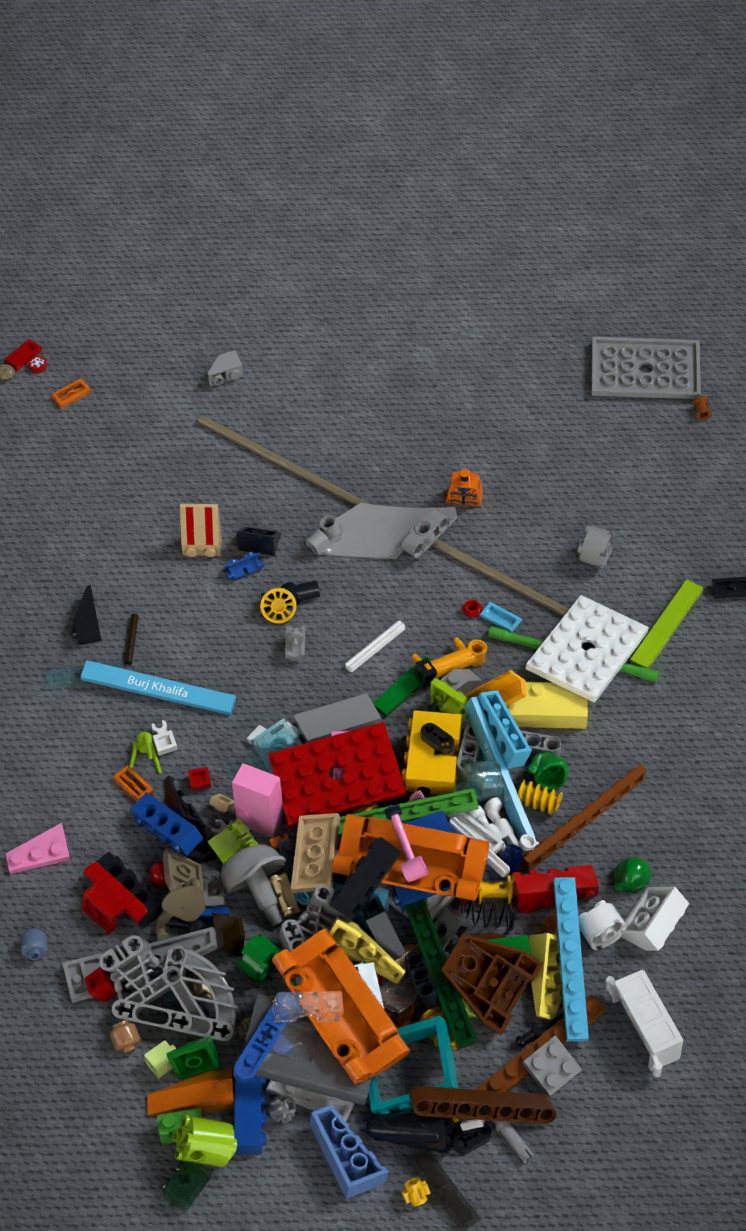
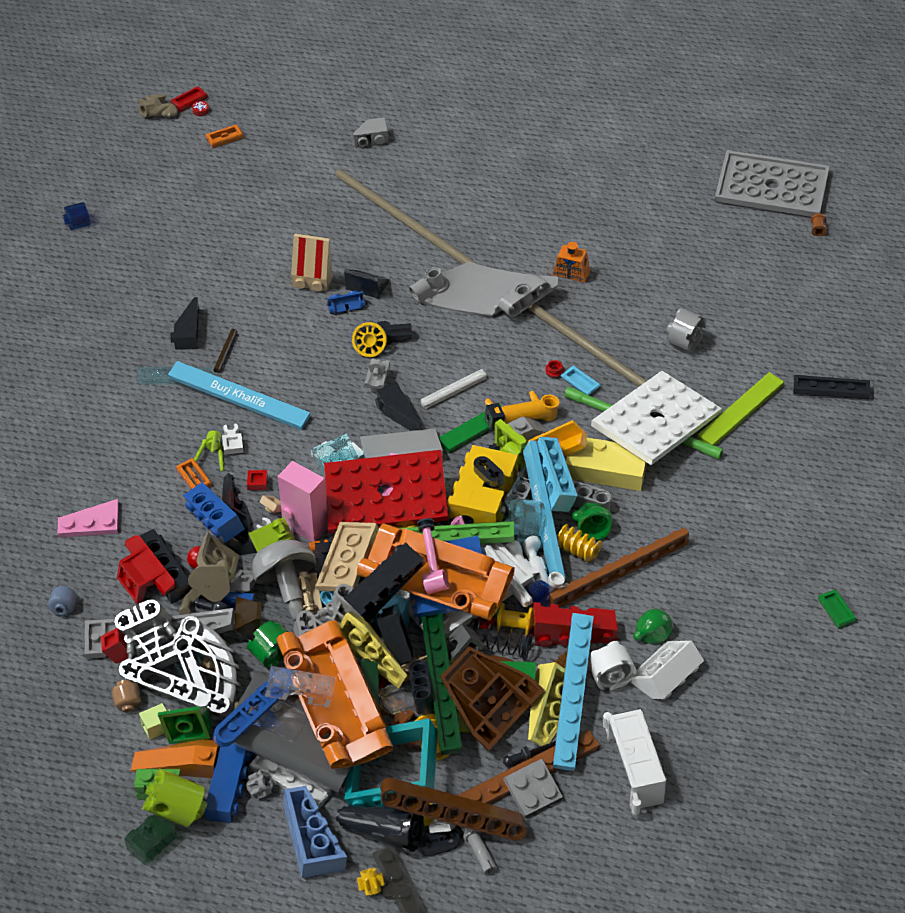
camera: 10 degrees right, 5 degrees down
none -> black slope [375,383,420,431]

